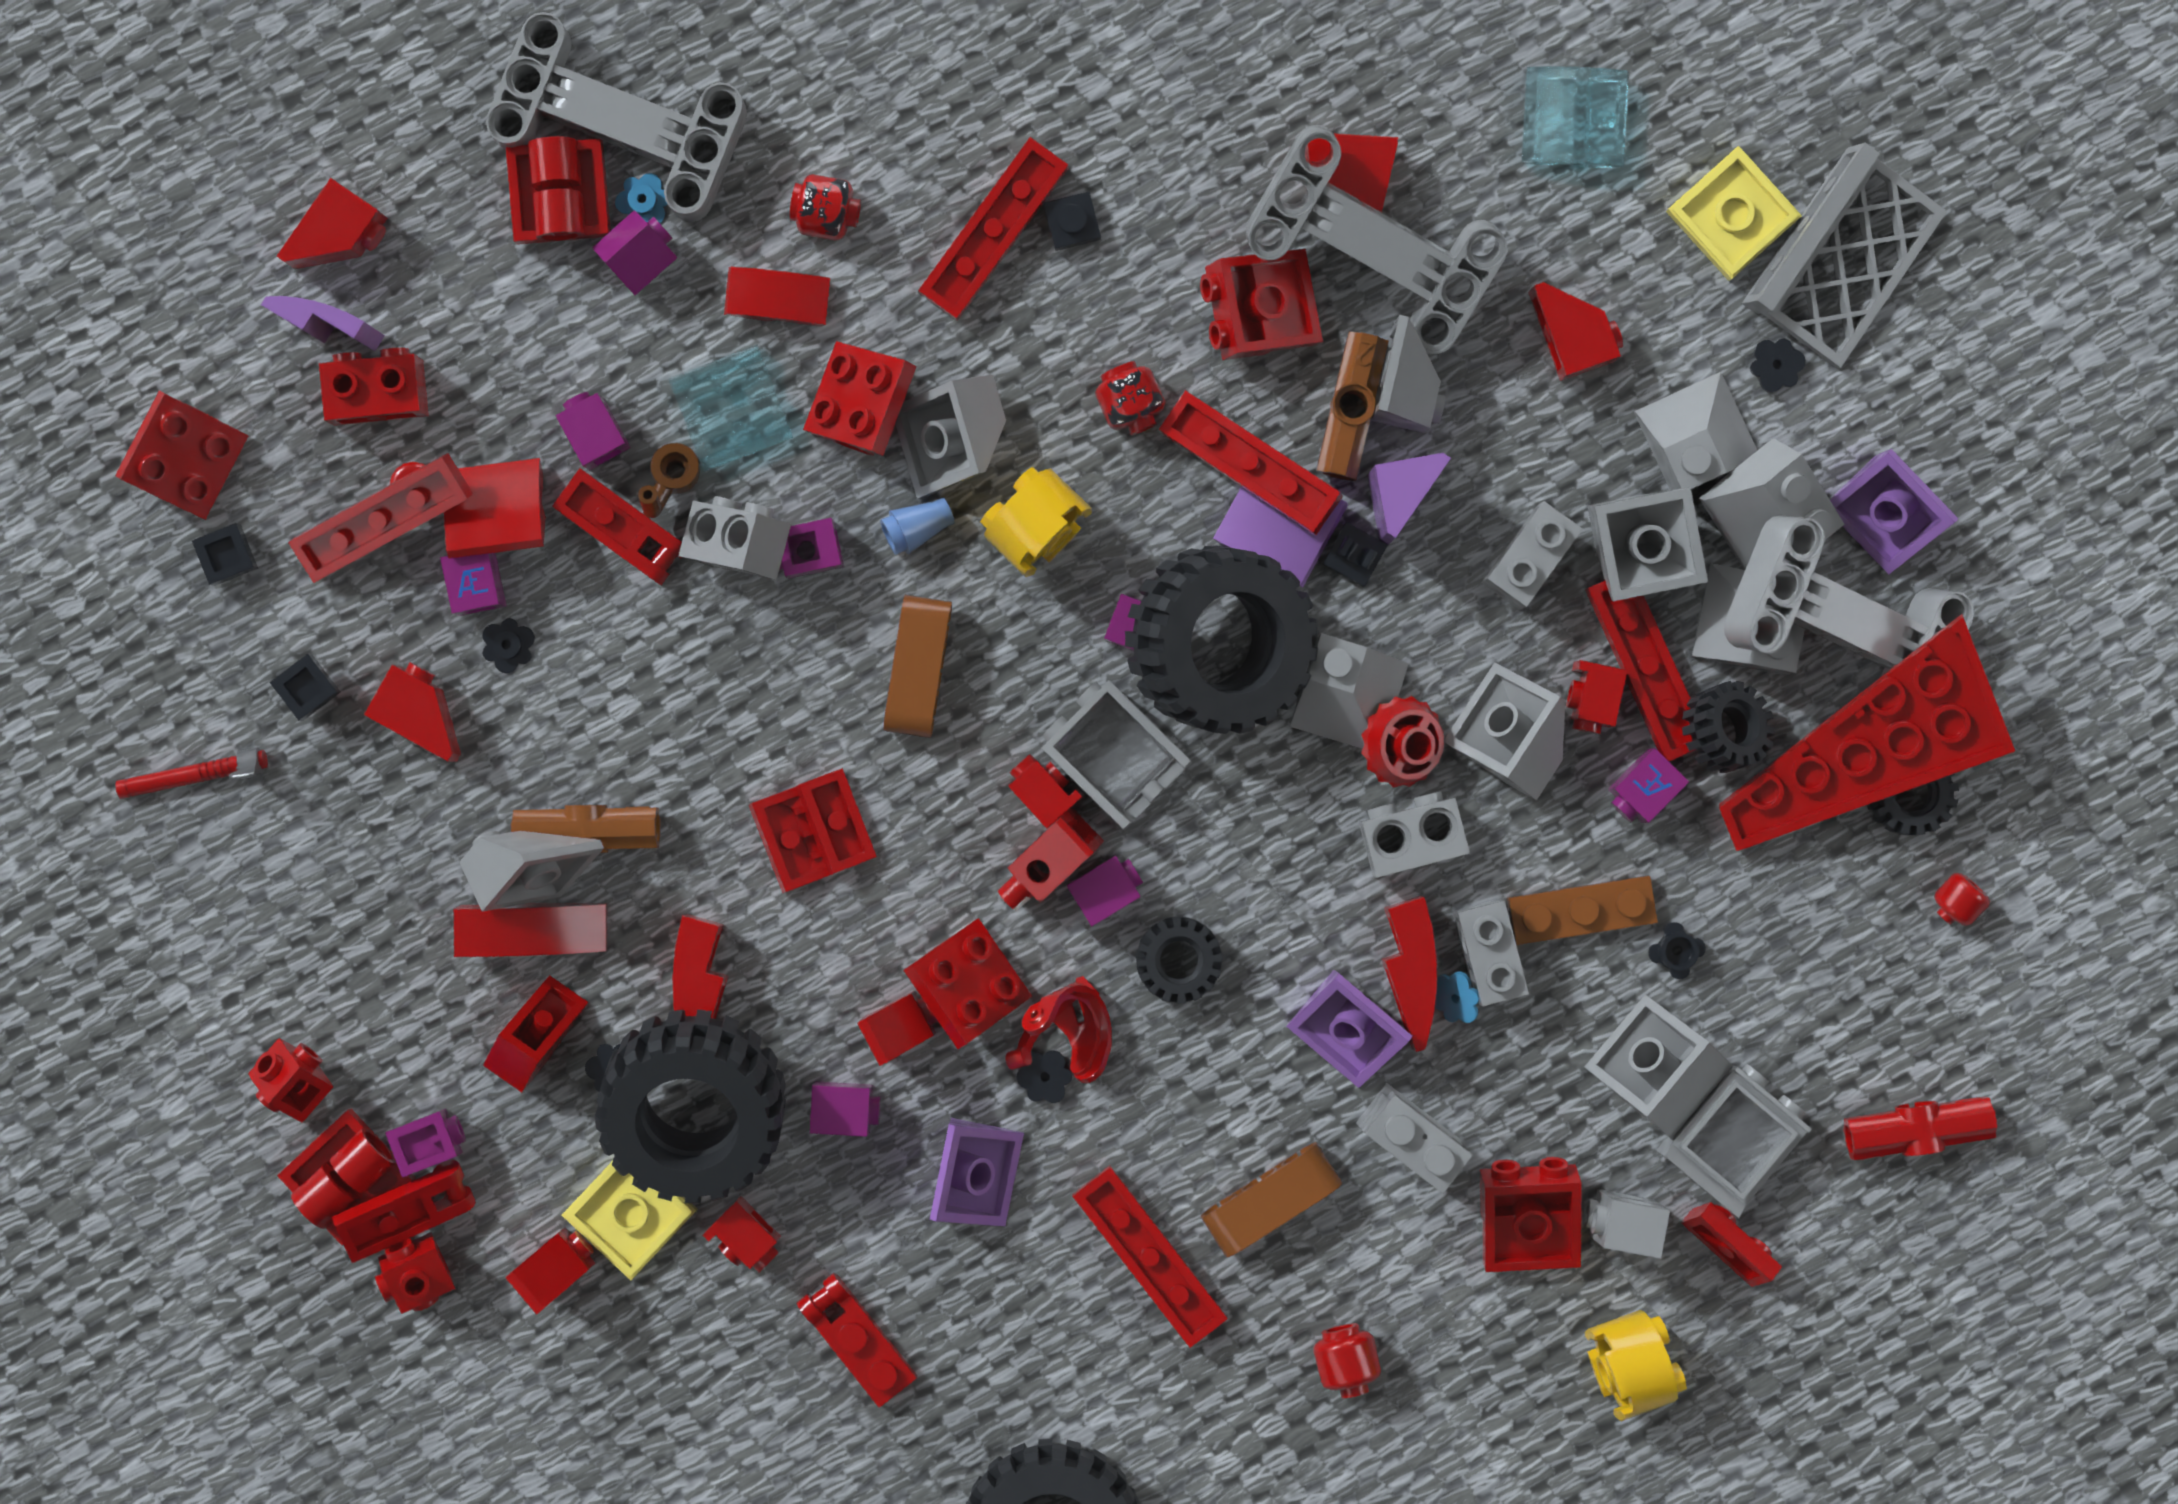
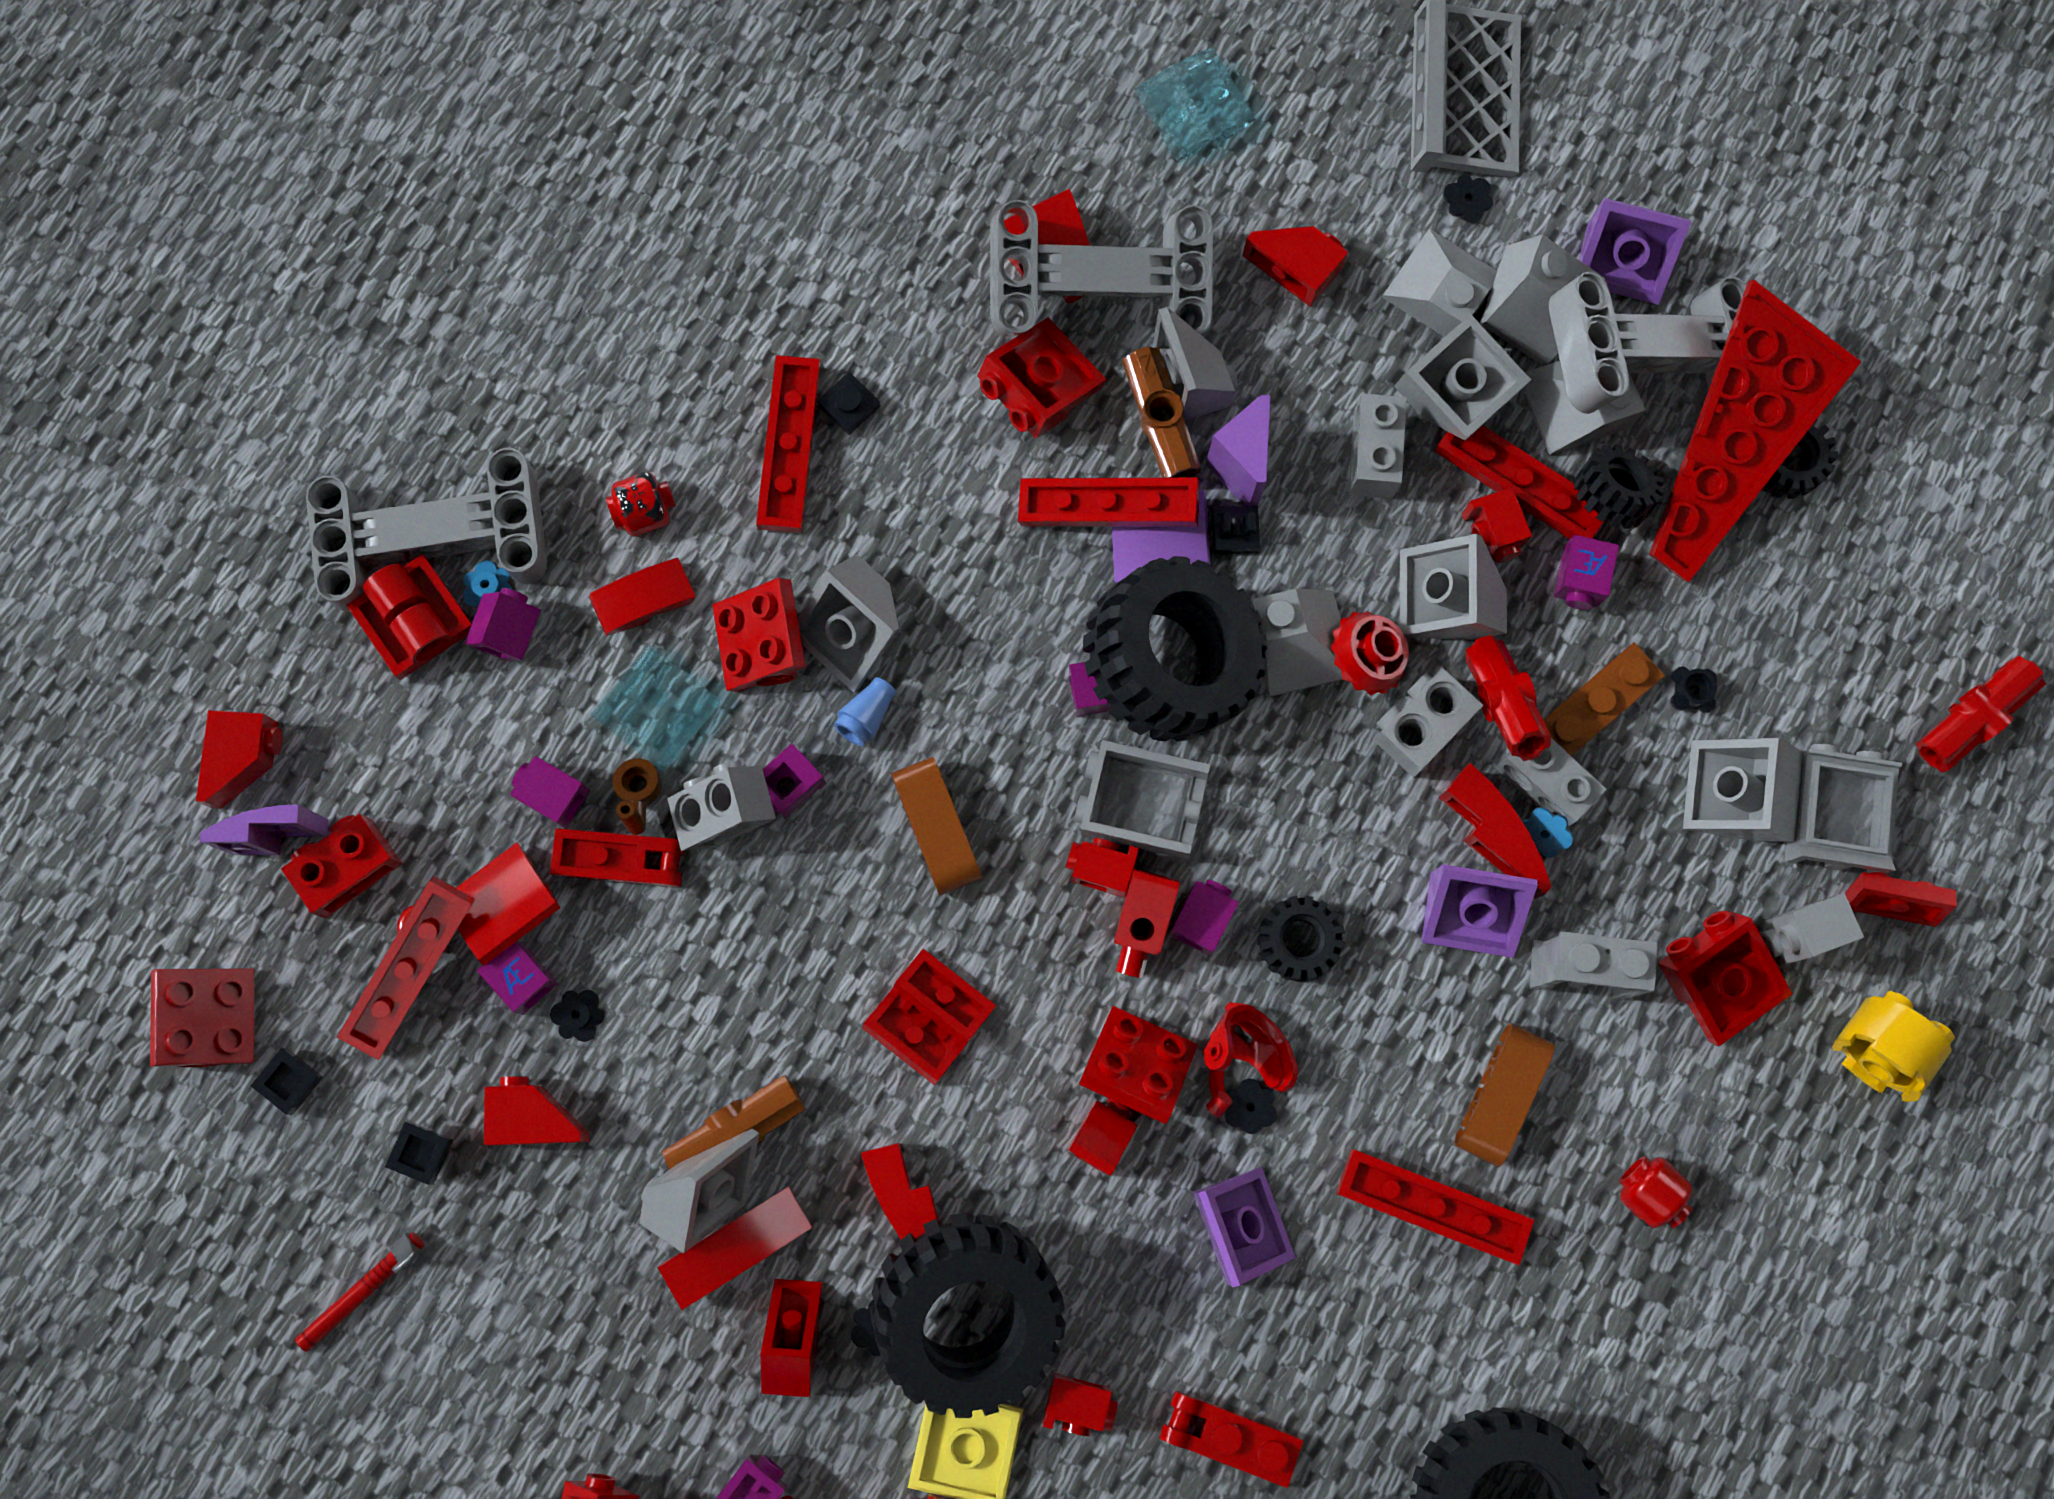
camera: 35 degrees left, 10 degrees down
magenta brick [809,1082,881,1137] -> none
yellow brick [980,467,1092,577] -> none
red head [1095,361,1166,436] -> none
light yellow tile [1666,146,1802,281] -> none
red piece [1934,873,1990,926] -> none
none -> red piece [1465,635,1551,761]

